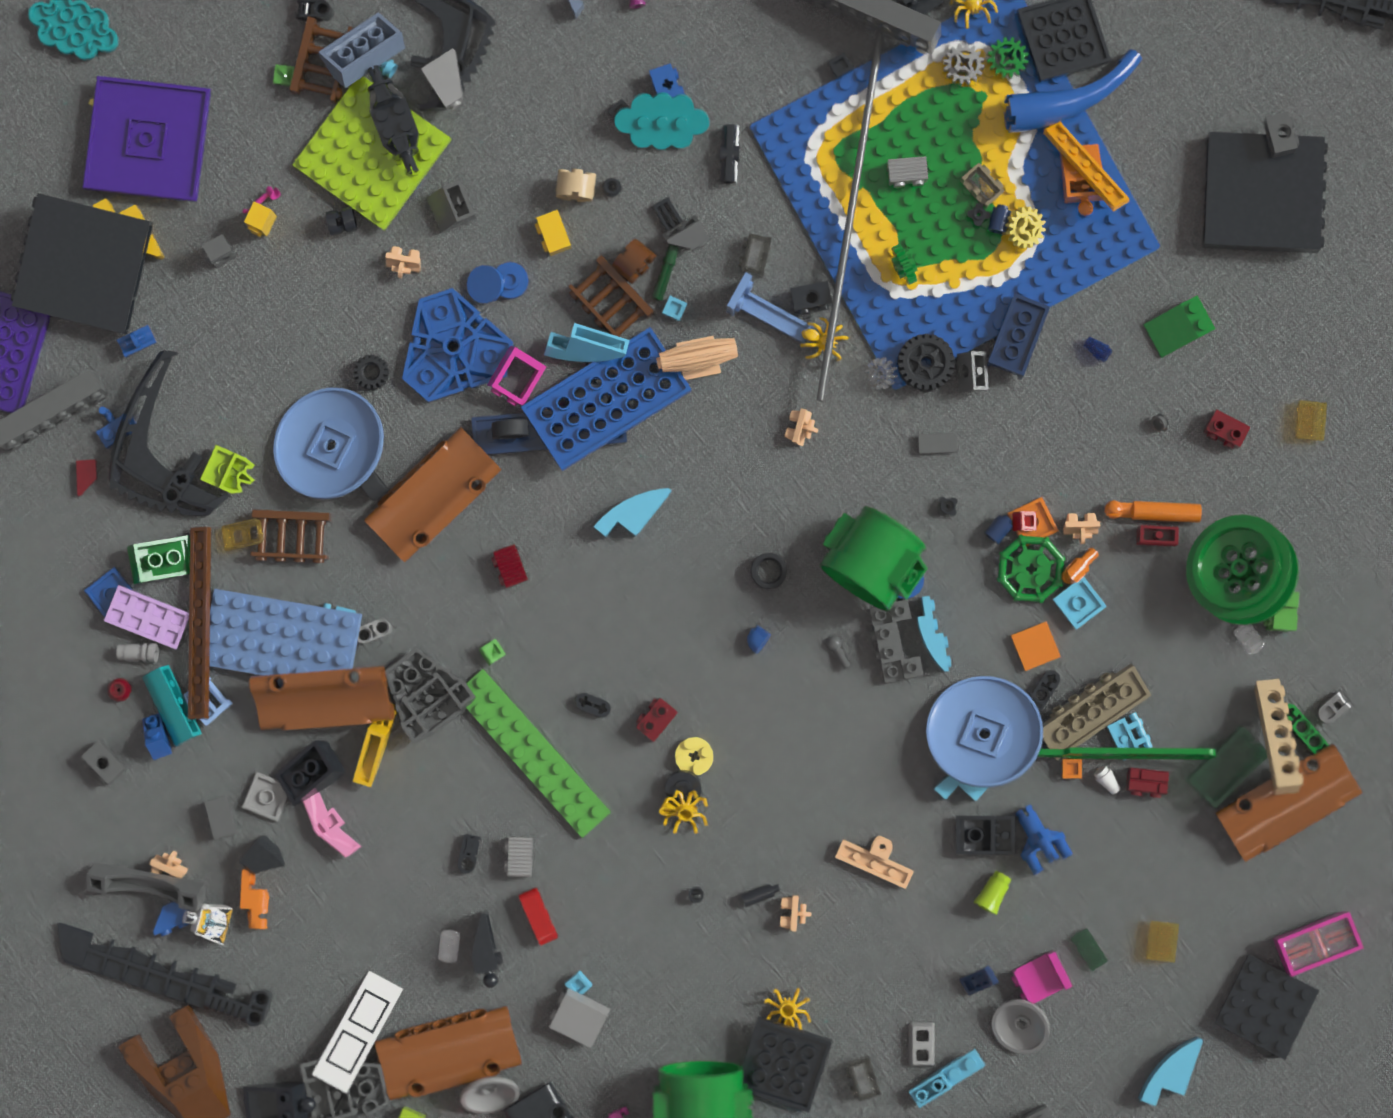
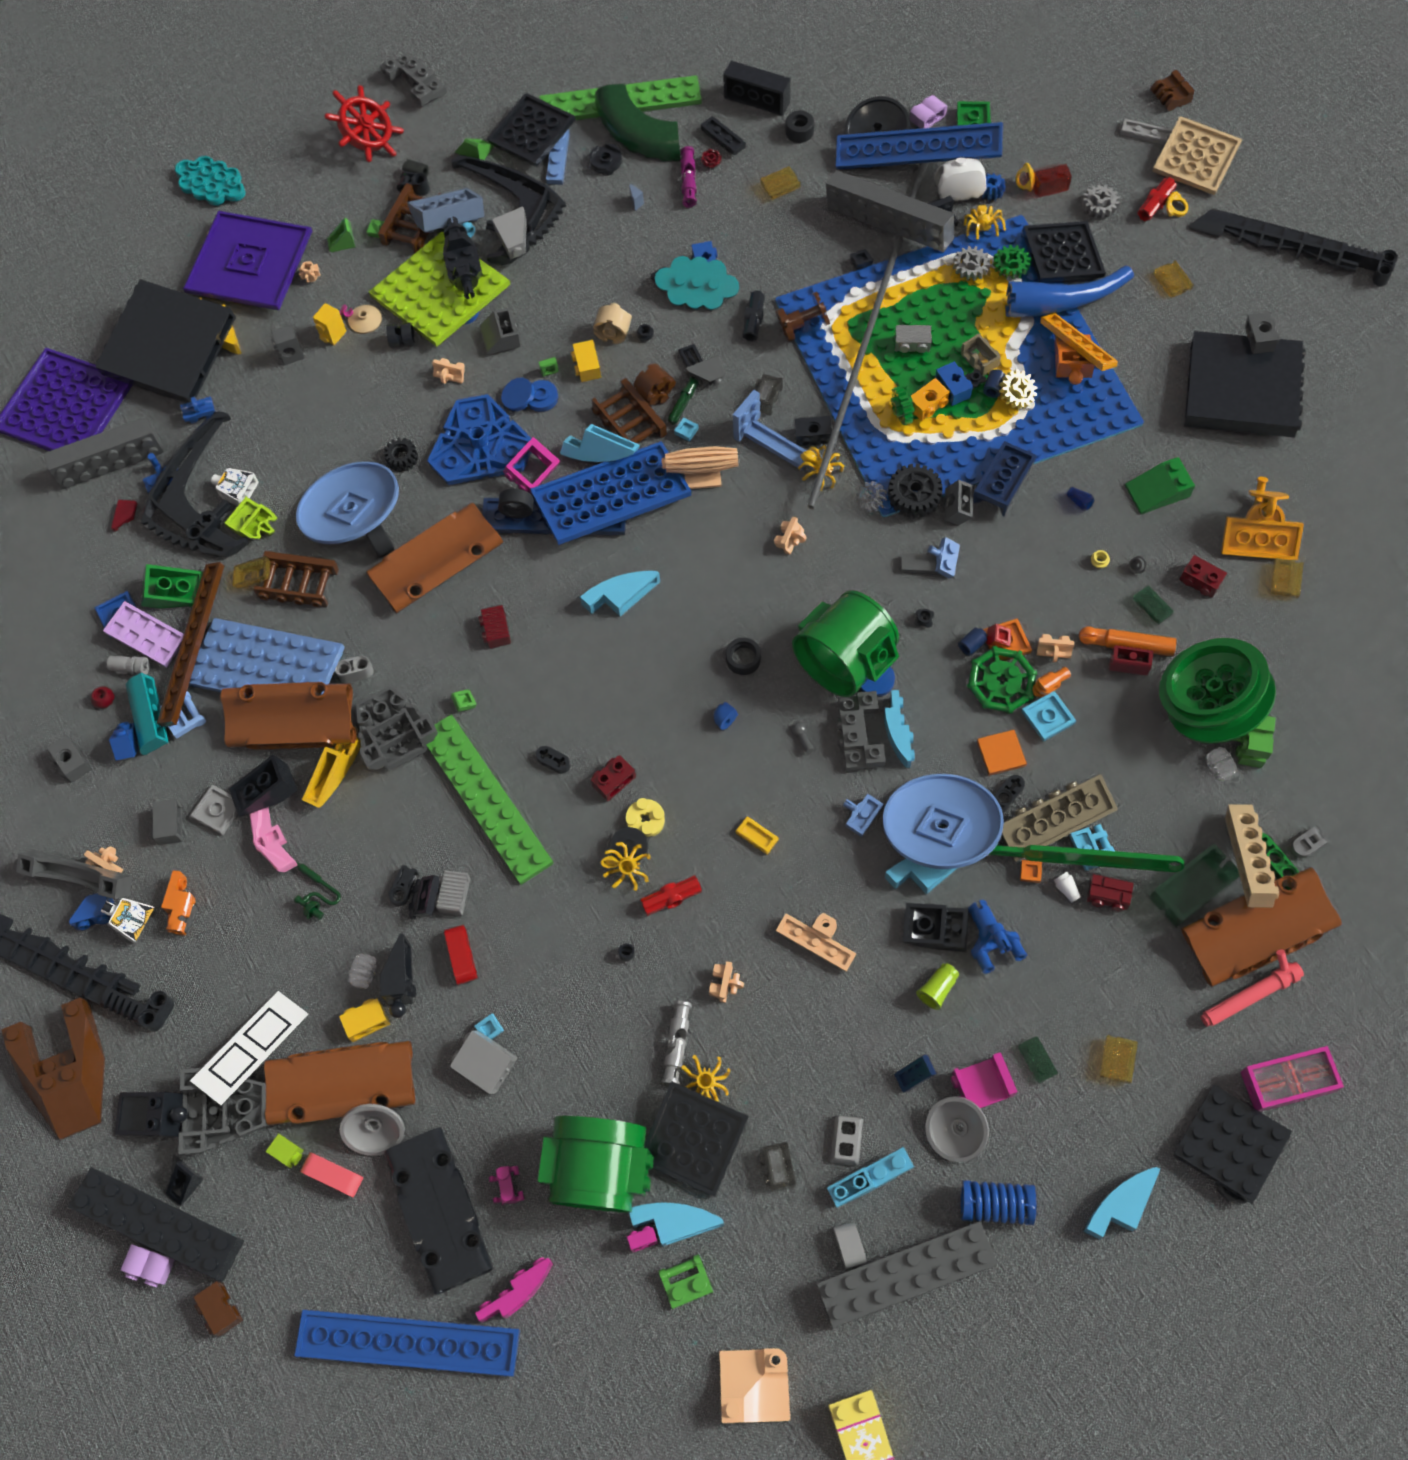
camera: 15 degrees right, 20 degrees down
black slope [239,835,286,875] -> none
black cylinder [741,883,780,907] -> none
none -> white torso [211,468,259,507]
none -> dark green piece [294,861,341,920]
none -> light nougat gear [298,261,320,283]
none -> bright green slope [327,218,355,252]
none -> yellow brick [339,998,390,1042]
none -> tan dish [348,305,382,334]
none -> black plate [408,875,440,919]
none -> bright green tile [539,357,559,377]
none -> red piece [640,875,702,916]
none -> light grey piece [661,1001,692,1086]
none -> yellow tile [735,816,779,855]
none -> reddish brown piece [775,291,830,342]
none -> medium blue plate [843,794,884,837]
none -> light orange brick [911,378,950,421]
none -> medium blue plate [927,537,960,579]
none -> blue brick [935,361,973,406]
none -> blue piece [961,1180,1036,1225]
none -> light yellow plate [1091,550,1110,568]
none -> clear green plate [1133,585,1174,625]
none -> clear yellow plate [1153,260,1194,298]
none -> coral cylinder [1201,949,1304,1027]
none -> light orange plate [1221,476,1304,560]

